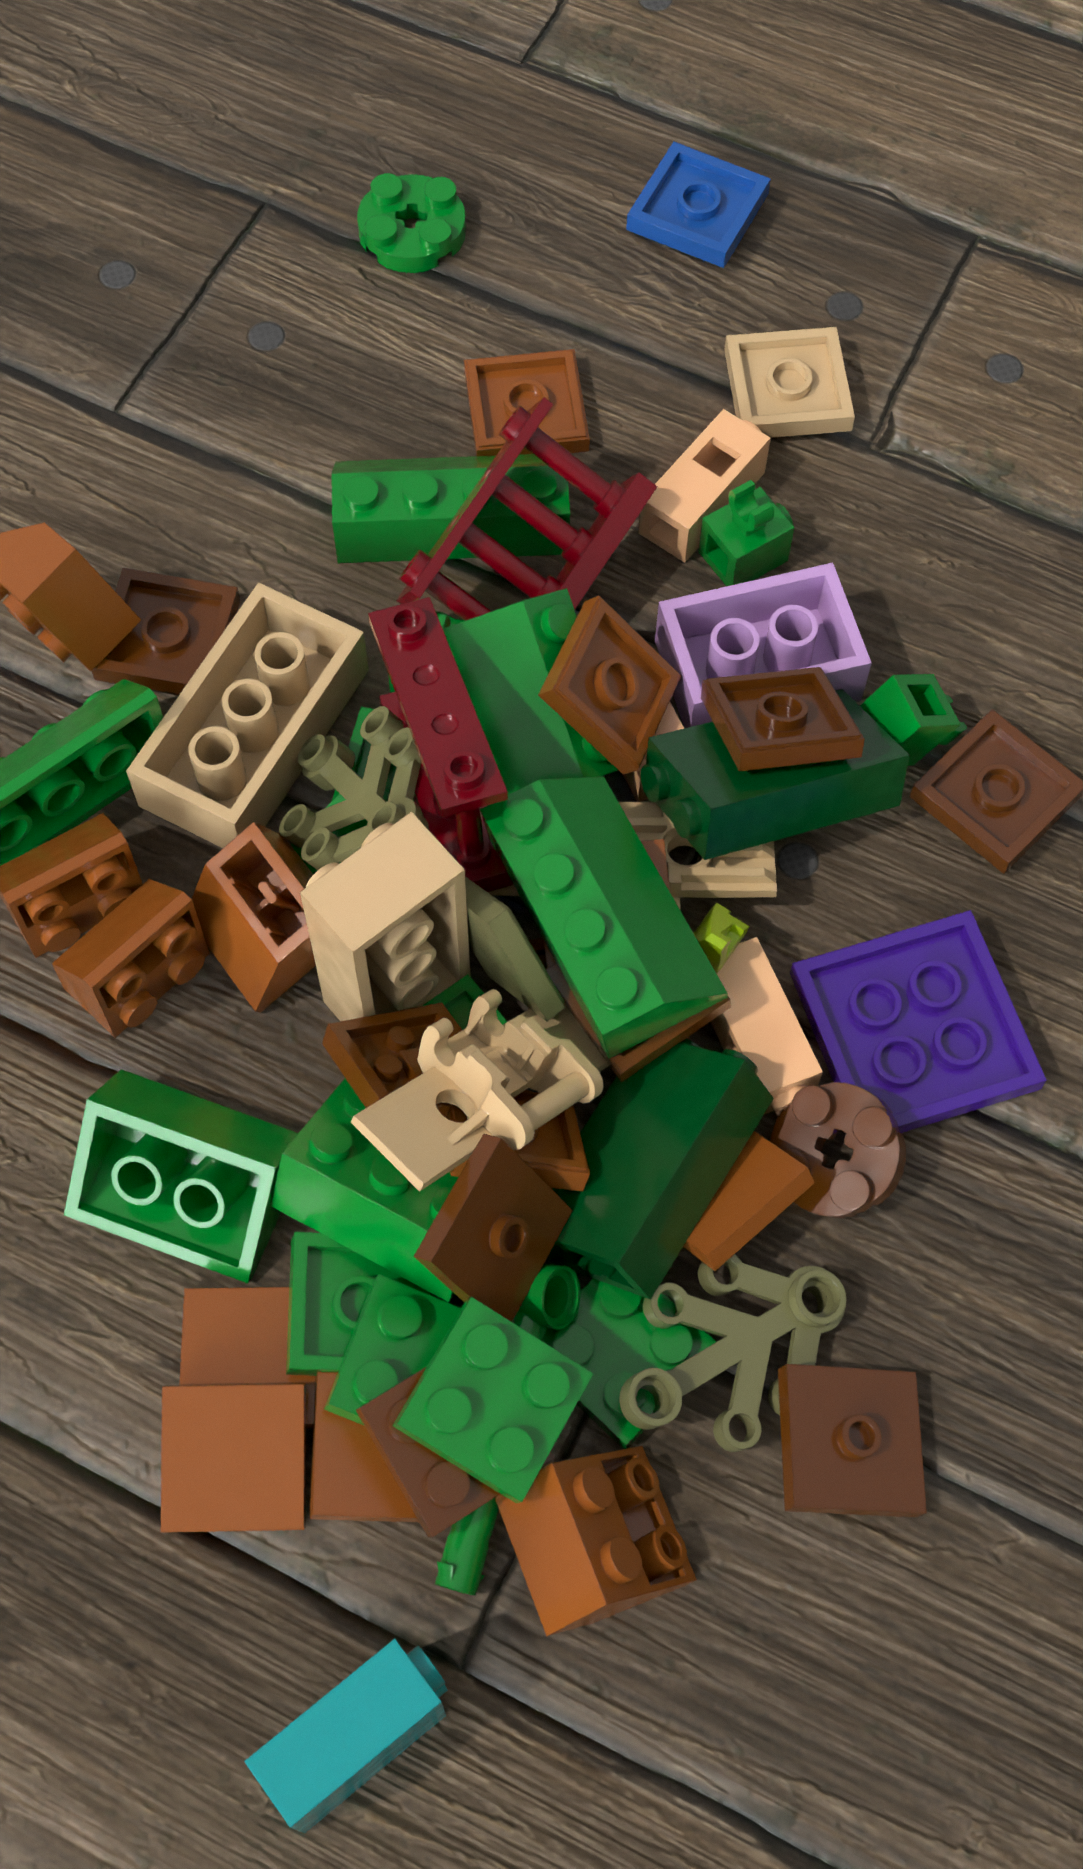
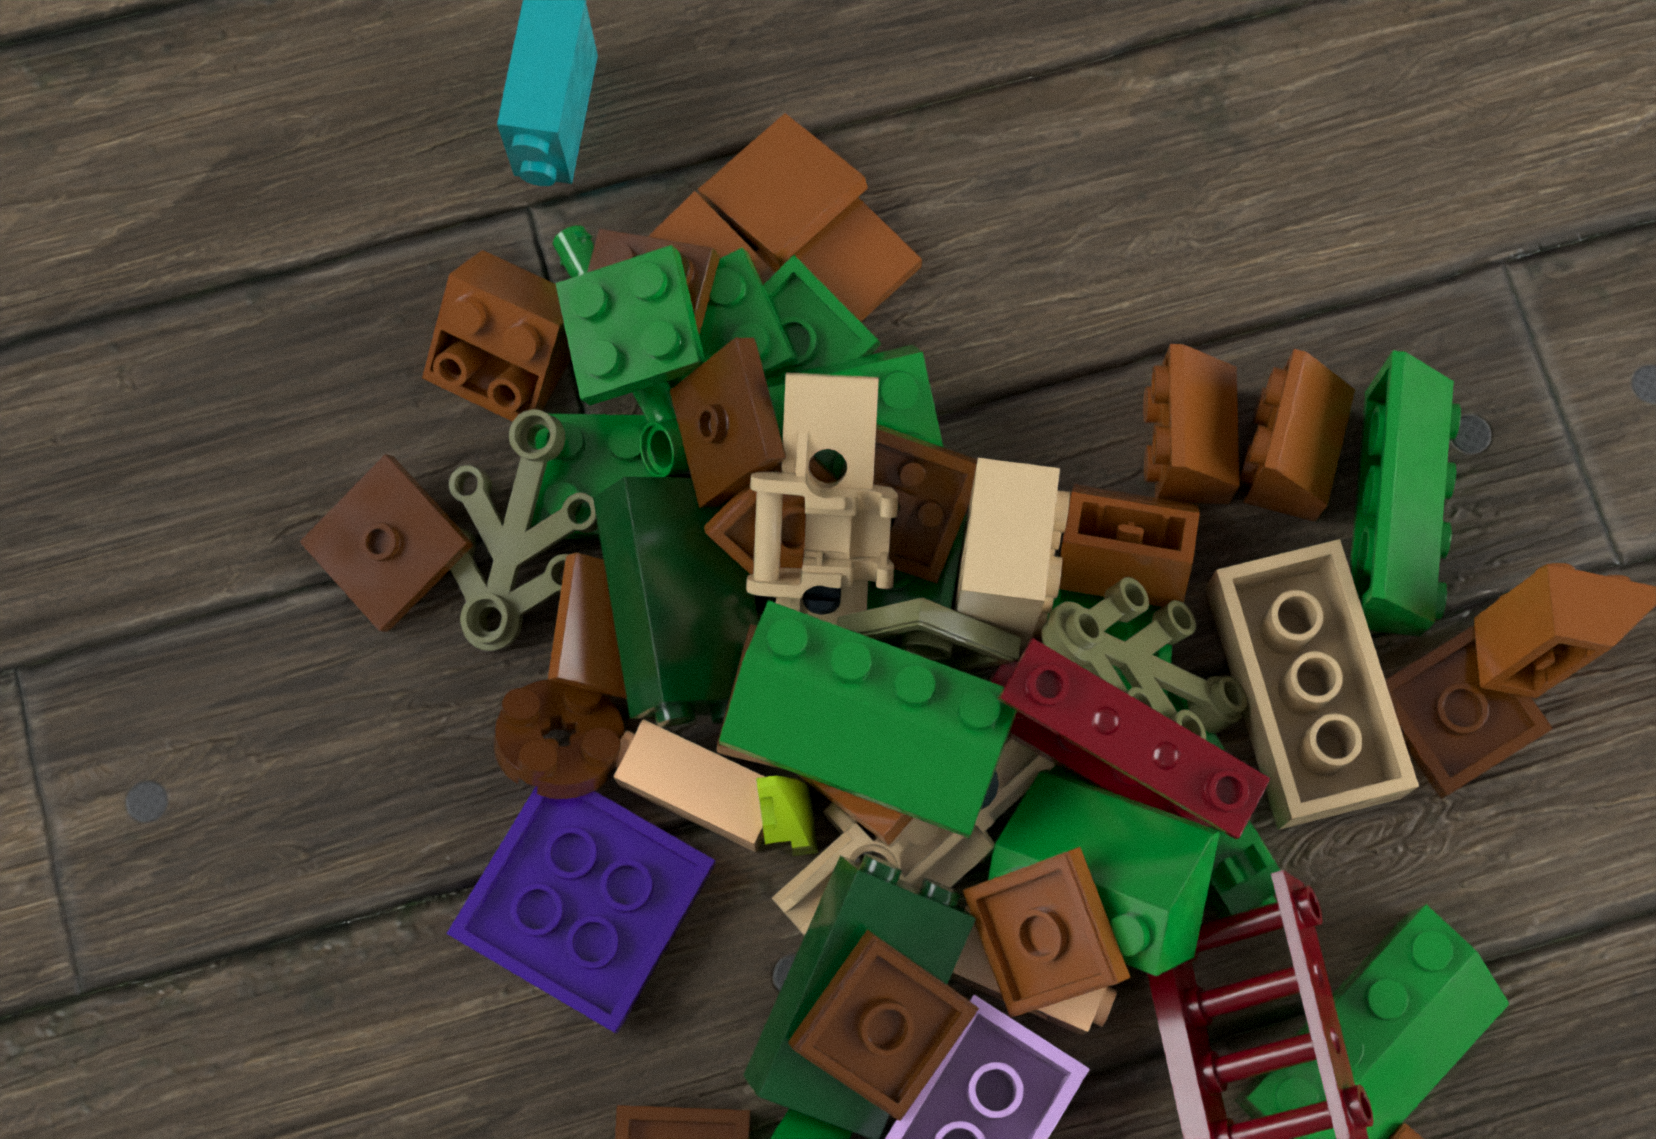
camera: 140 degrees right, 10 degrees up
green slope [64,1069,298,1284] -> none

